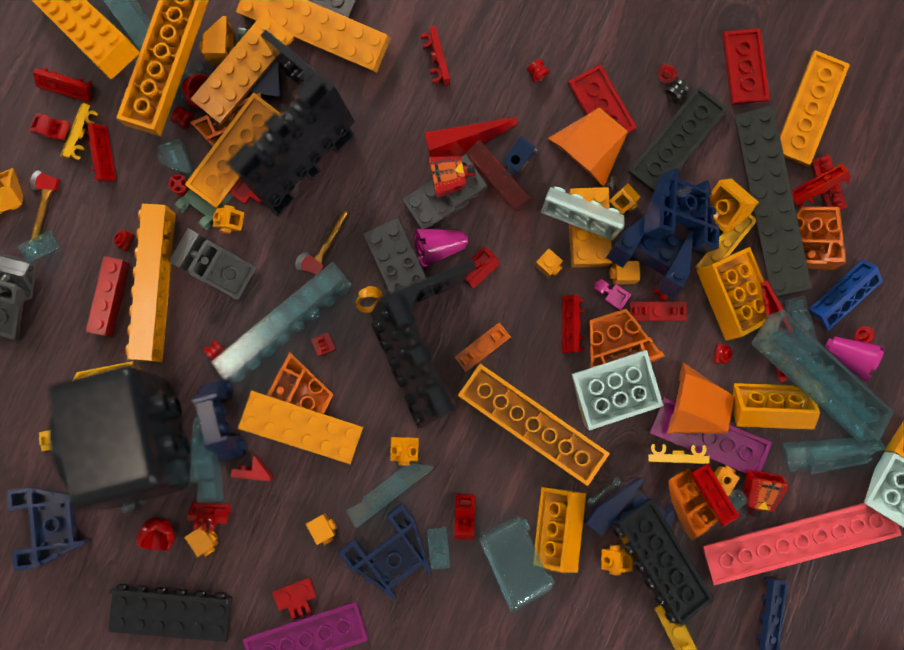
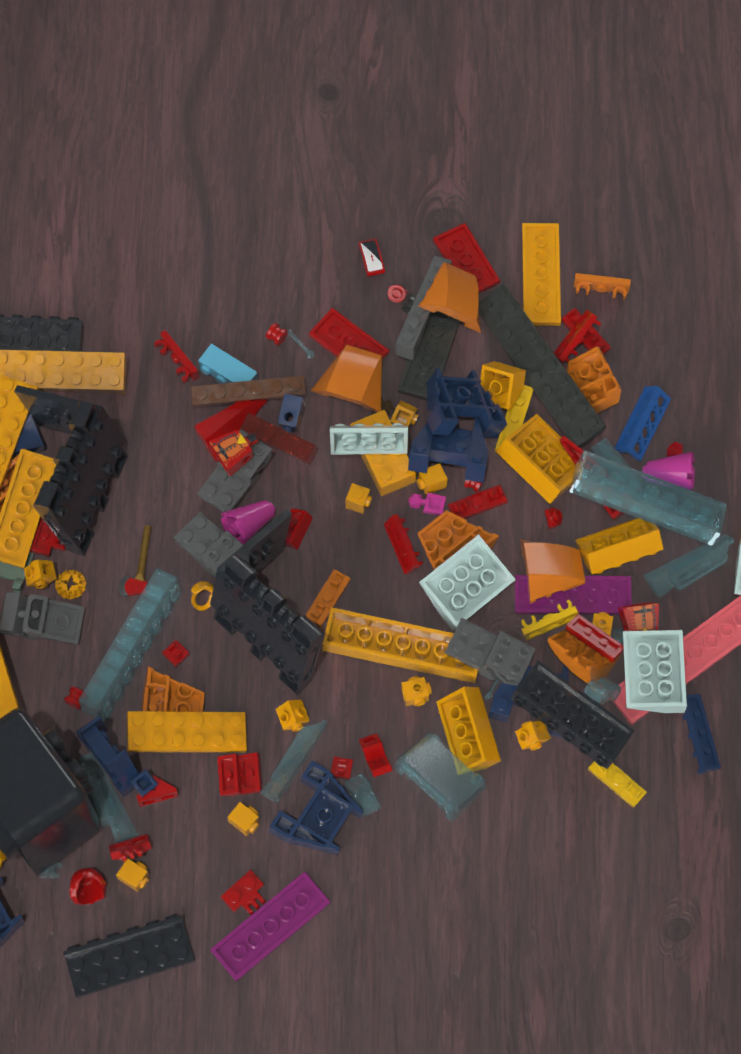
camera: 20 degrees left, 15 degrees down
none -> light orange gear [55,569,86,599]
none -> dark blue slope [130,769,158,797]
none -> reddish brown arch [191,375,306,408]
none -> medium azure brick [198,343,258,383]
none -> red slope [217,752,263,796]
none -> clear light blue hinge [287,329,314,359]
none -> red tile [331,756,353,781]
none -> slope [358,239,385,277]
none -> dark grey arch [396,256,452,361]
none -> light orange brick [401,676,432,706]
none -> orange wedge [418,262,481,333]
none -> dark grey piece [444,618,536,686]
none -> orange plate [574,273,631,300]
none -> clear light blue axle [584,677,621,705]
none -> light aqua slope [623,630,687,713]

